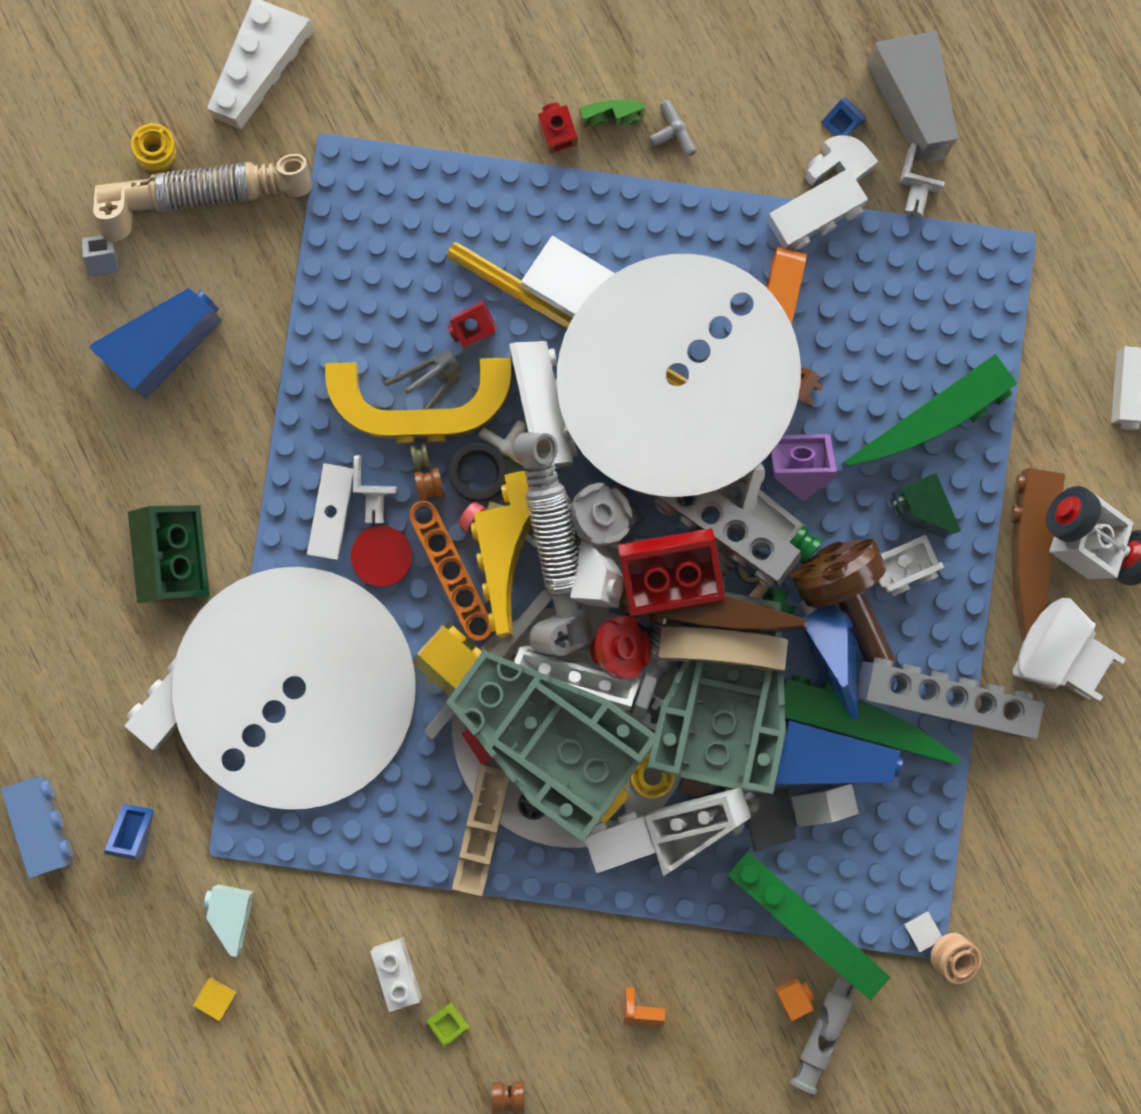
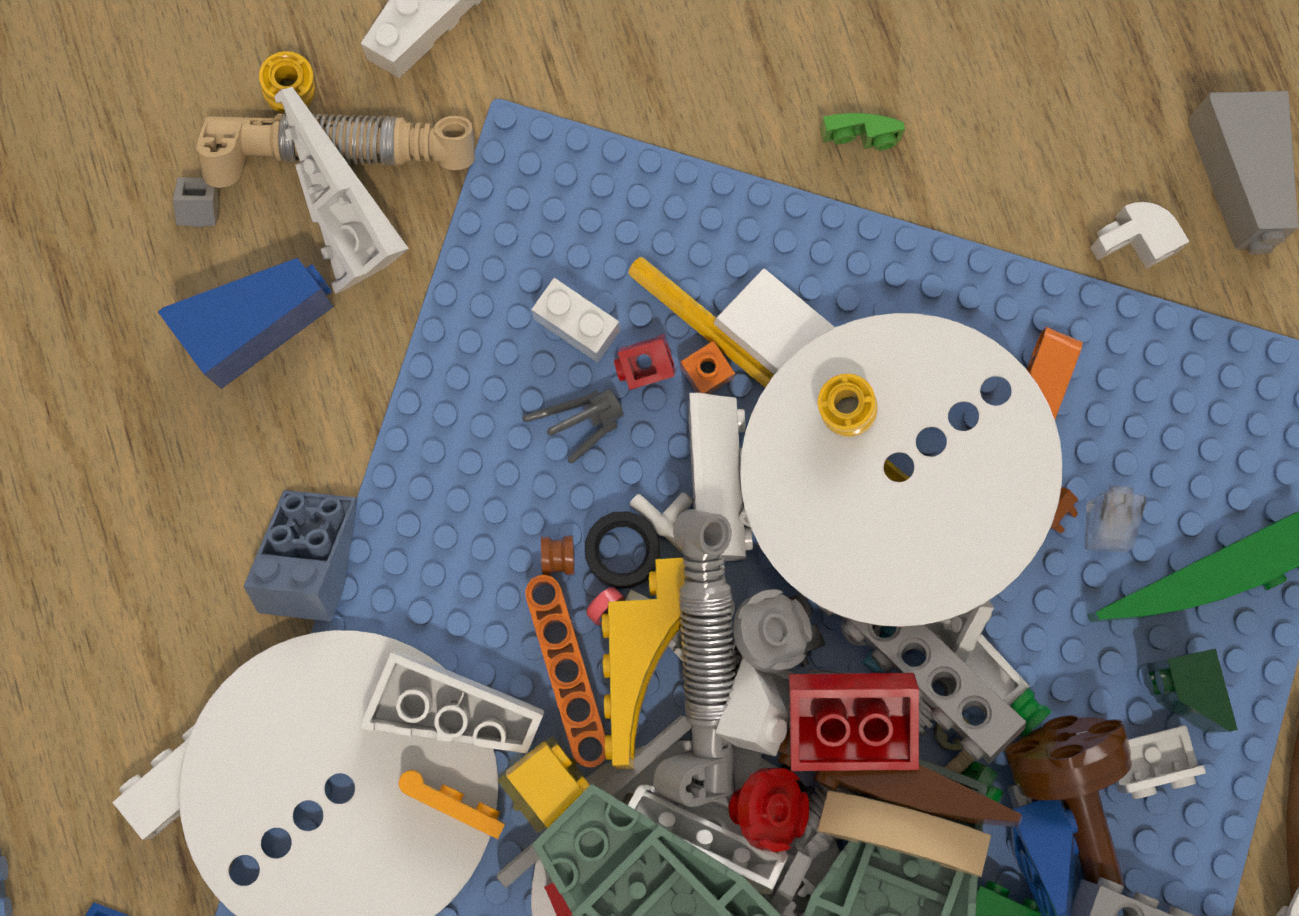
camera: 10 degrees right, 5 degrees down
dark green slope [128,505,210,603] -> none
white tile [307,463,353,560] -> none
yellow arch [325,358,512,444] -> none
red tile [351,526,413,587] -> none
white bracket [353,455,398,523] -> none
olive bush [410,443,431,472] -> none
red brick [538,102,578,154] -> none
light grey piece [649,100,697,156] -> none
white brick [766,168,868,251] -> none
medium lavender slope [770,434,837,502] -> none
blue slope [821,97,867,136] -> none
white bracket [900,143,945,217] -> none
none -> sand blue slope [243,490,357,622]
none -> white wedge [274,87,409,294]
none -> white wedge [359,648,544,754]
none -> light orange plate [398,770,505,839]
none -> white brick [531,278,620,363]
none -> orange plate [680,341,735,394]
none -> yellow wheel [817,374,878,437]
none -> clear slope [1085,486,1146,553]

